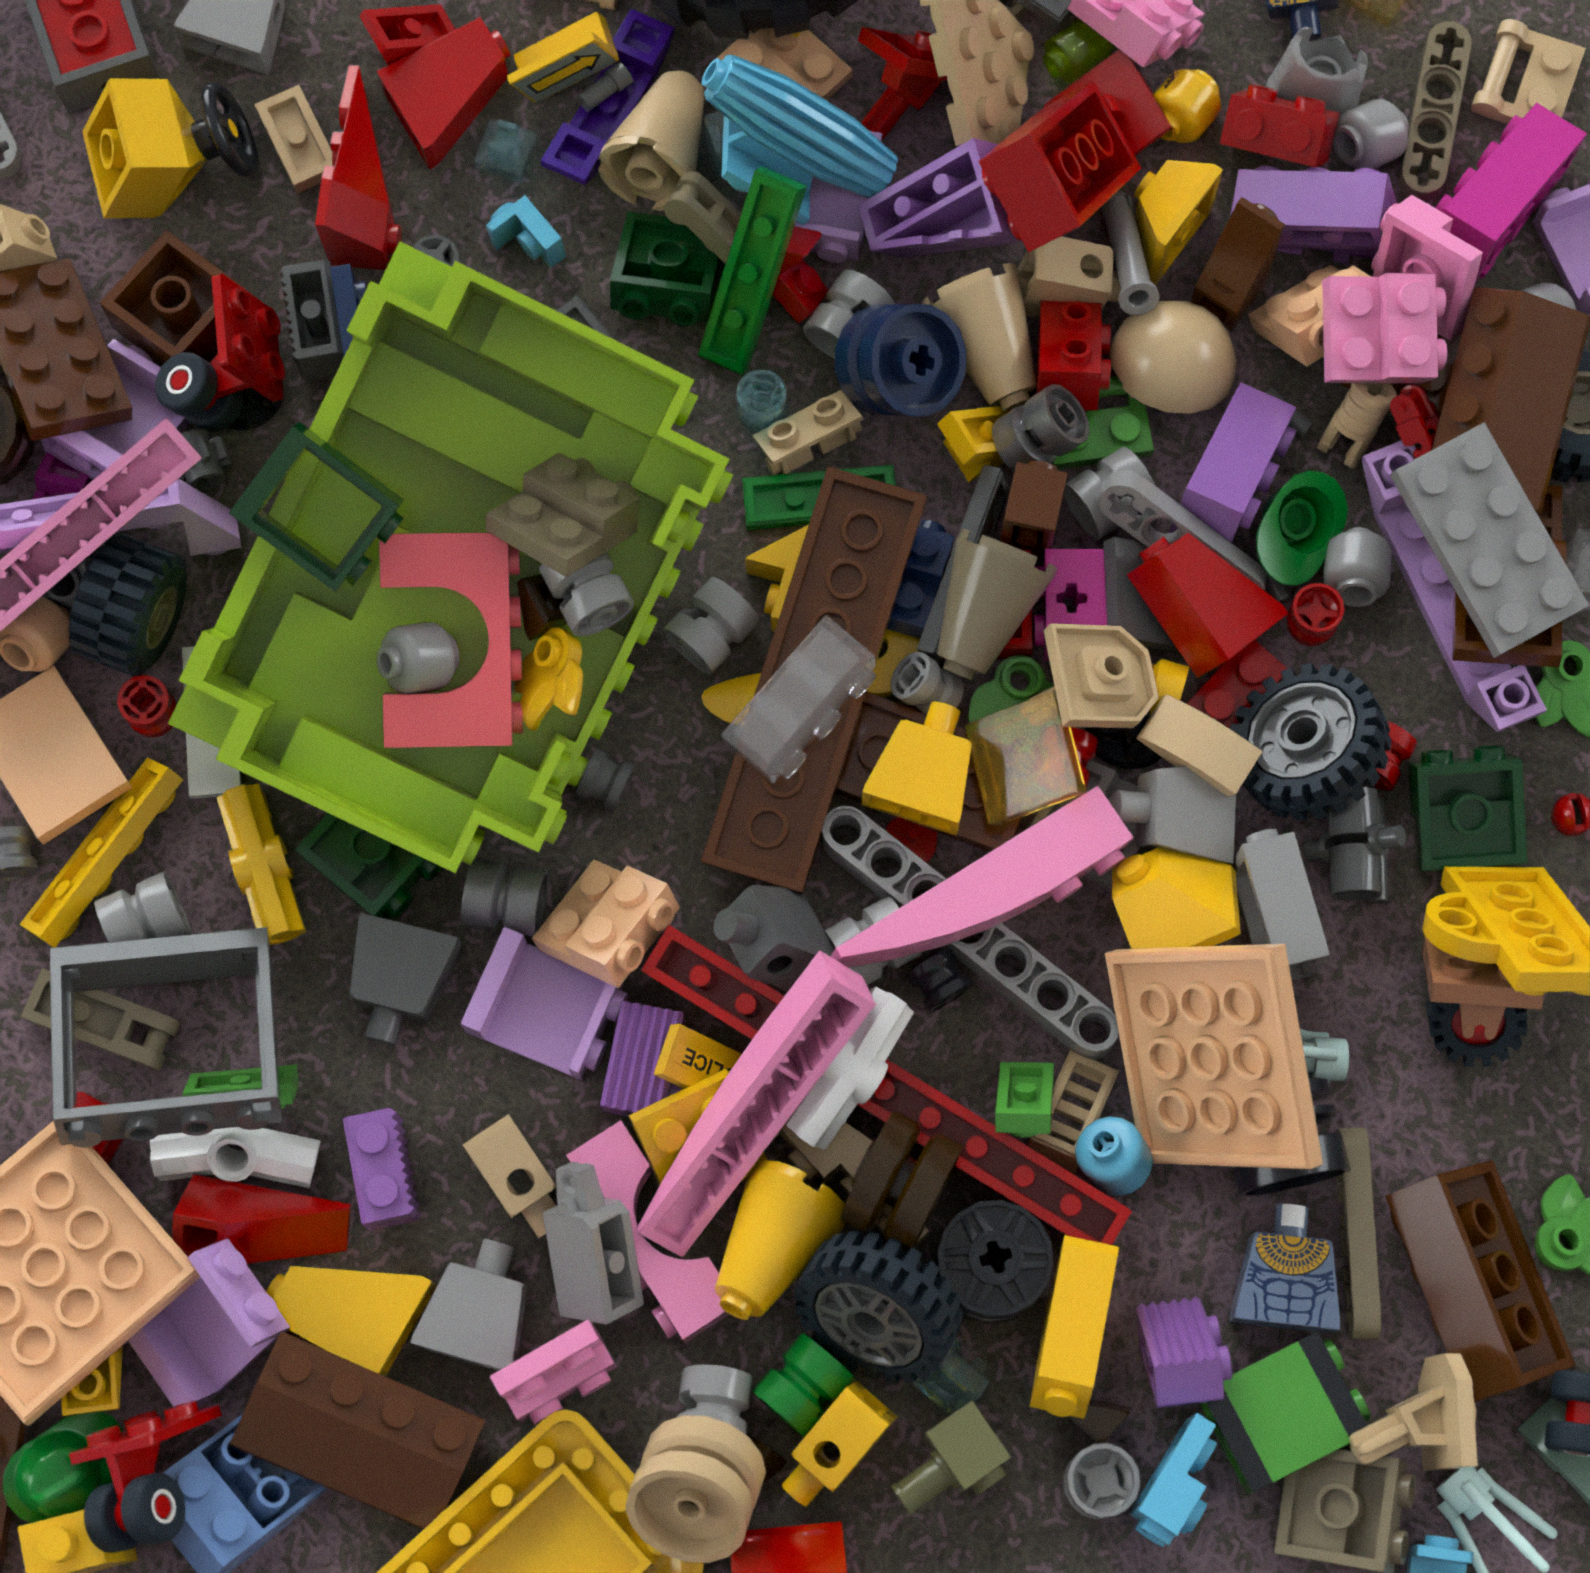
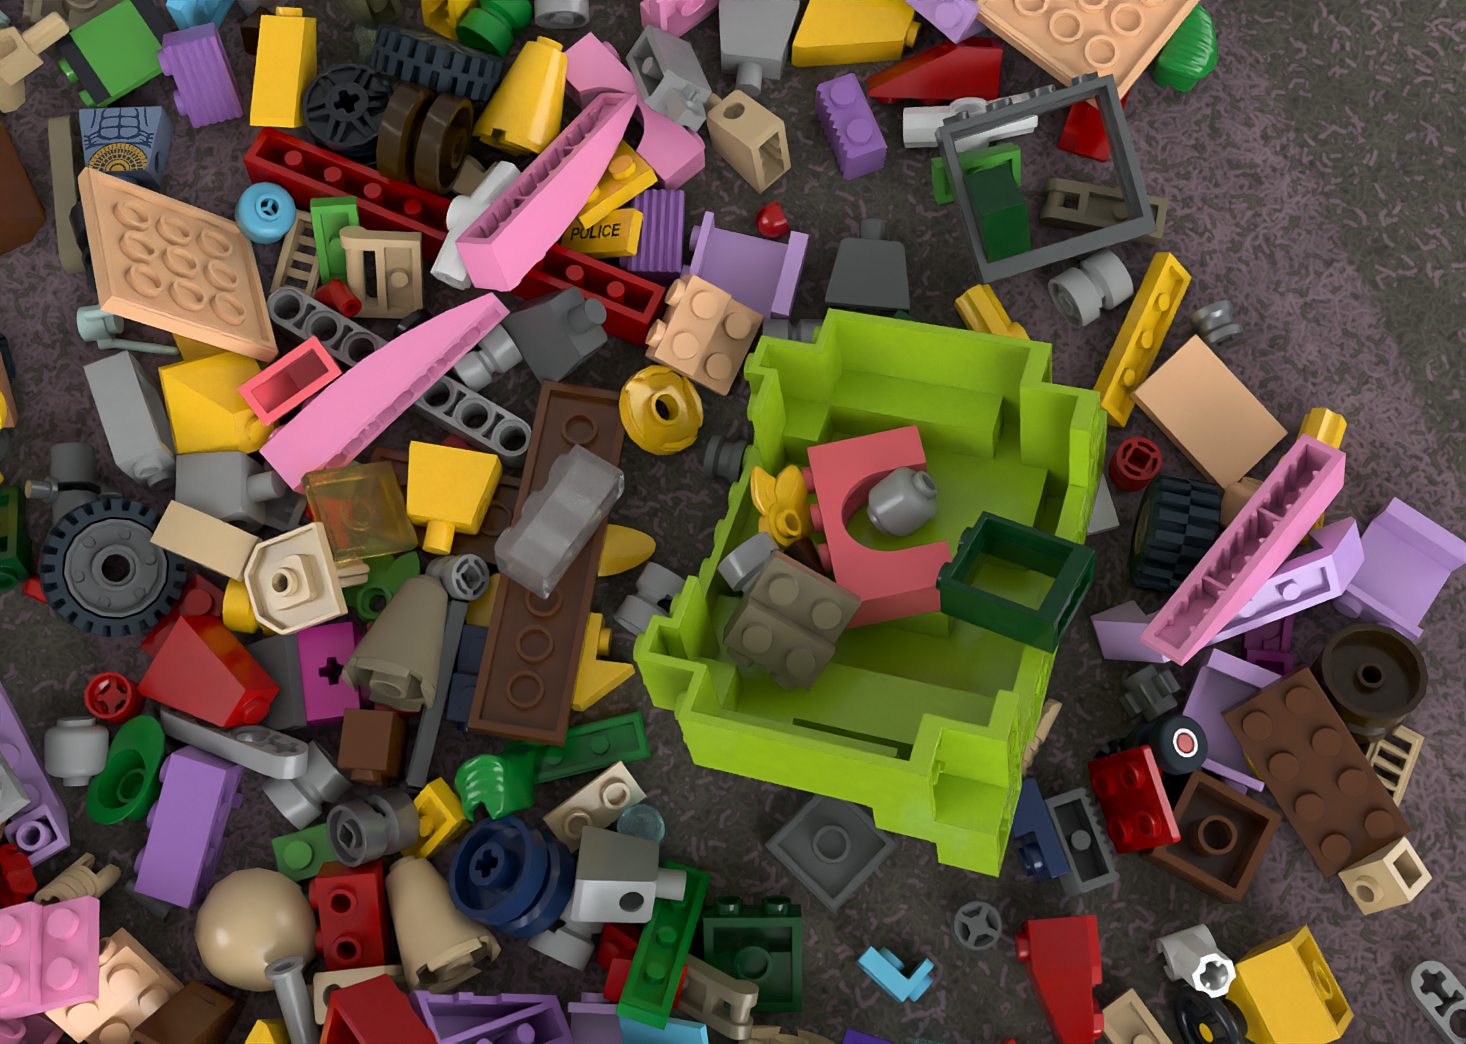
camera: 170 degrees right, 0 degrees up
none -> coral slope [237,335,345,427]
none -> red arm [314,278,362,317]
none -> tan plate [339,226,425,319]
none -> green hair [455,744,536,822]
none -> light grey torso [570,825,686,923]
none -> yellow tile [619,365,704,455]
none -> red hinge [756,200,791,239]
none -> dark green slope [963,163,1032,264]
none -> white piece [1156,924,1236,998]

